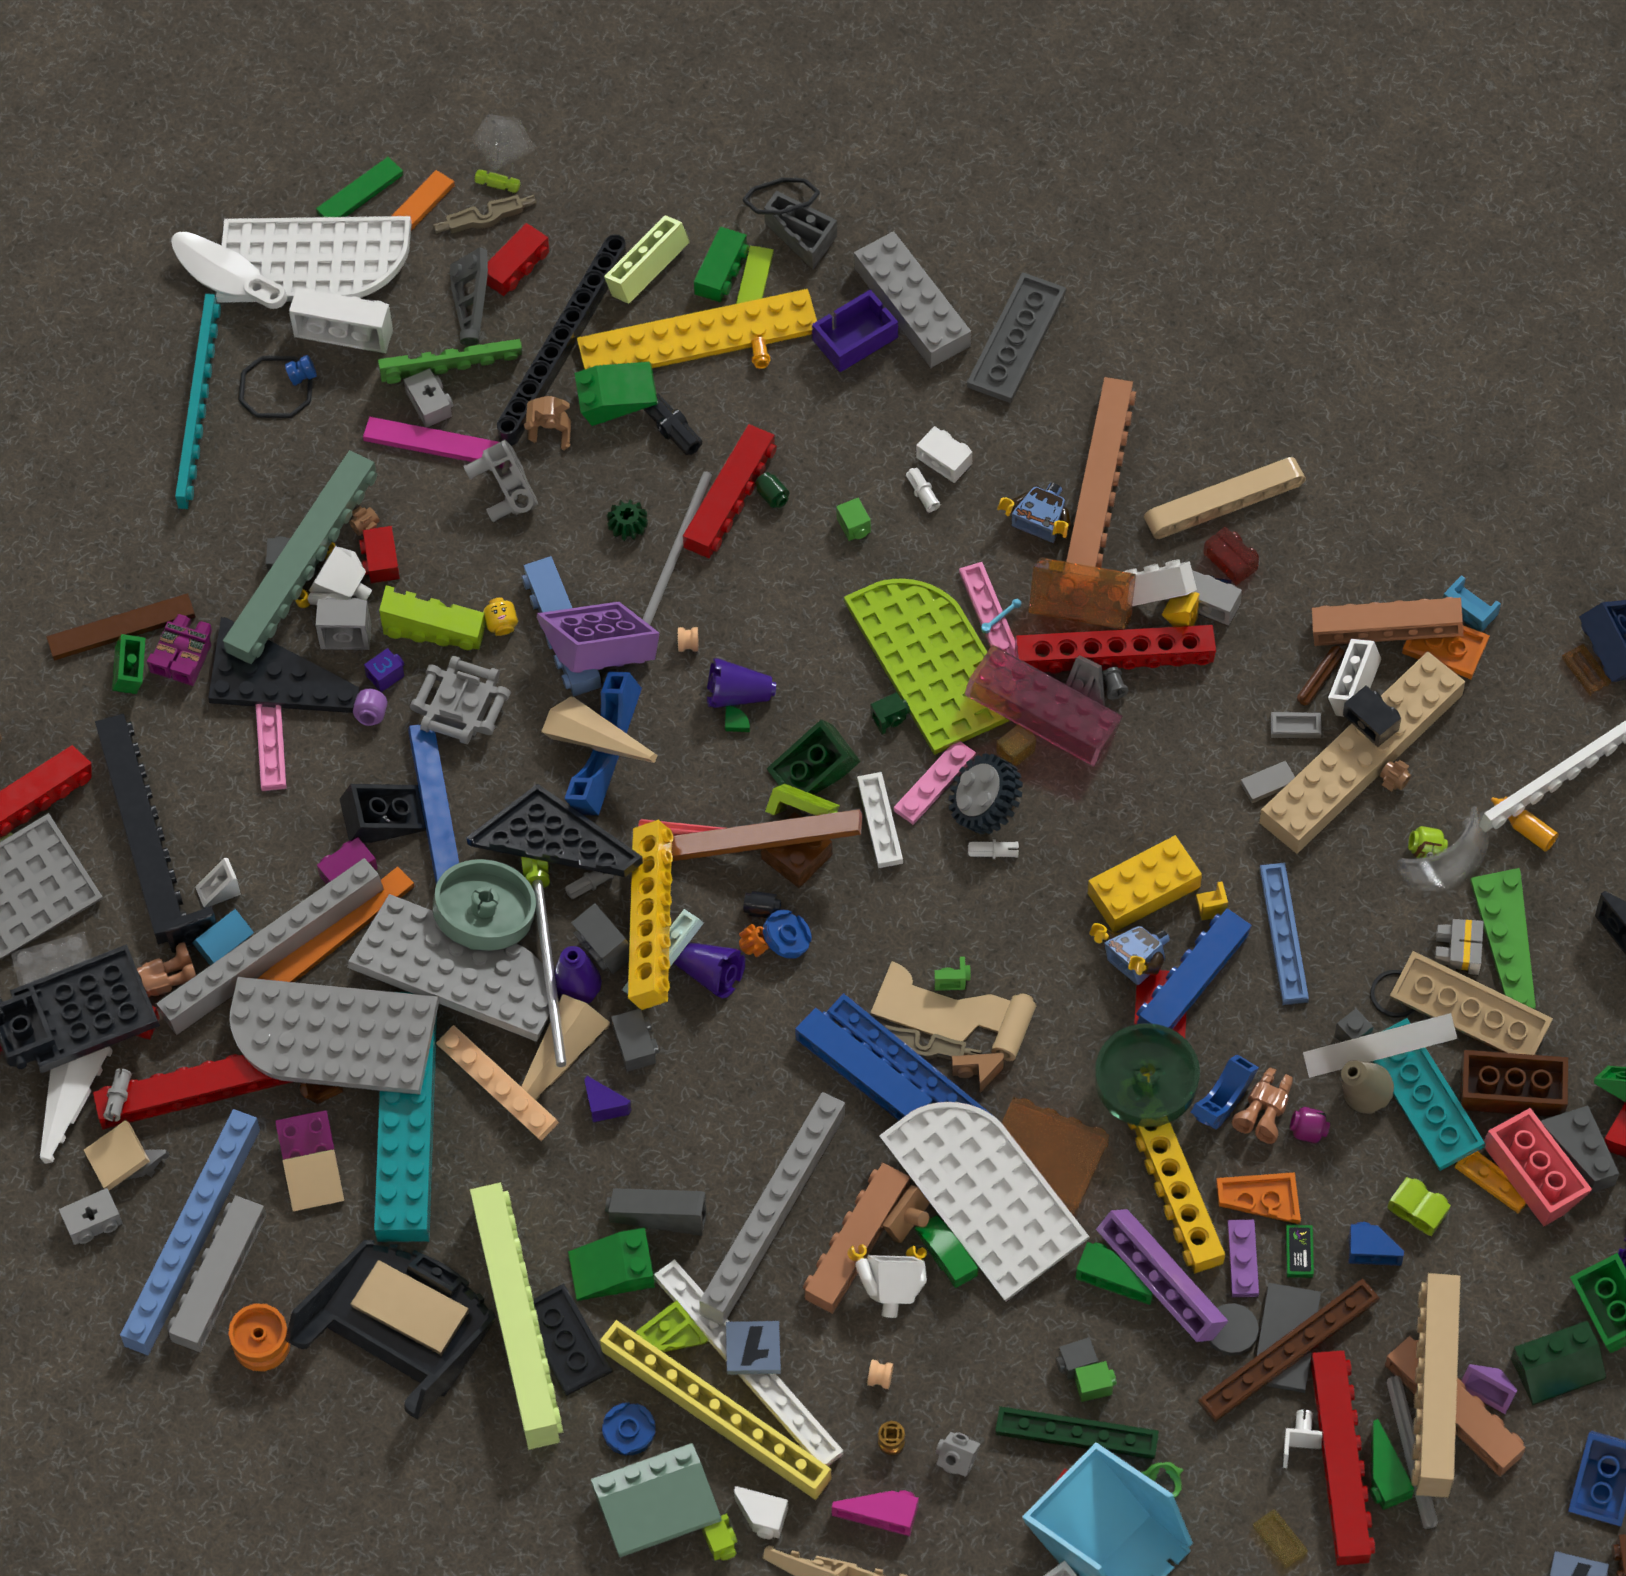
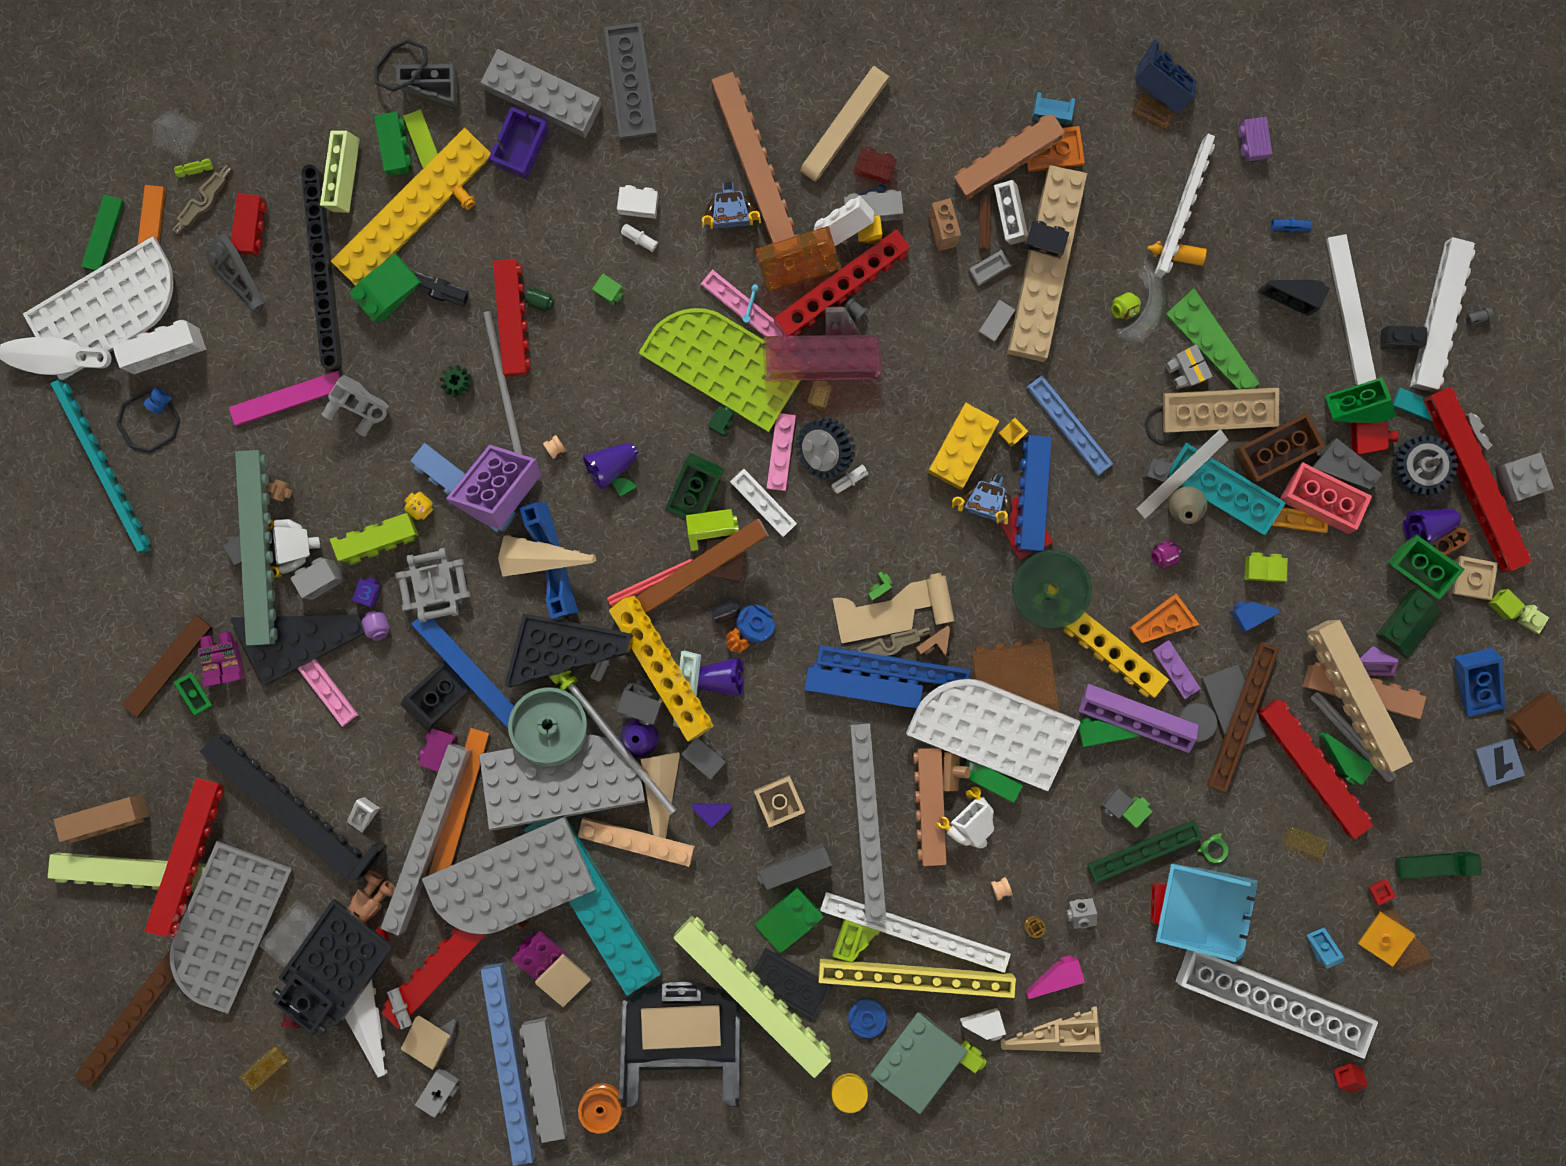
camera: 35 degrees left, 25 degrees up
dark azure panel [192,909,254,966] -> none
red brick [359,526,400,583] -> none
bright green wing [378,339,522,384] -> none
light grey brick [404,368,453,428] -> none
medium nougat piece [524,396,571,450] -> none
sand blue tile [726,1321,781,1375] -> none
blue arch [1190,1055,1259,1129] -> none
nougat piece [1231,1068,1293,1144] -> none
white bracket [1283,1410,1322,1468] -> none
tile [1286,1225,1314,1278] -> none
medium nougat gear [1380,760,1411,792] -> none
none -> tan brick [754,775,805,828]
none -> yellow head [831,1073,868,1113]
none -> medium nougat window [928,198,961,251]

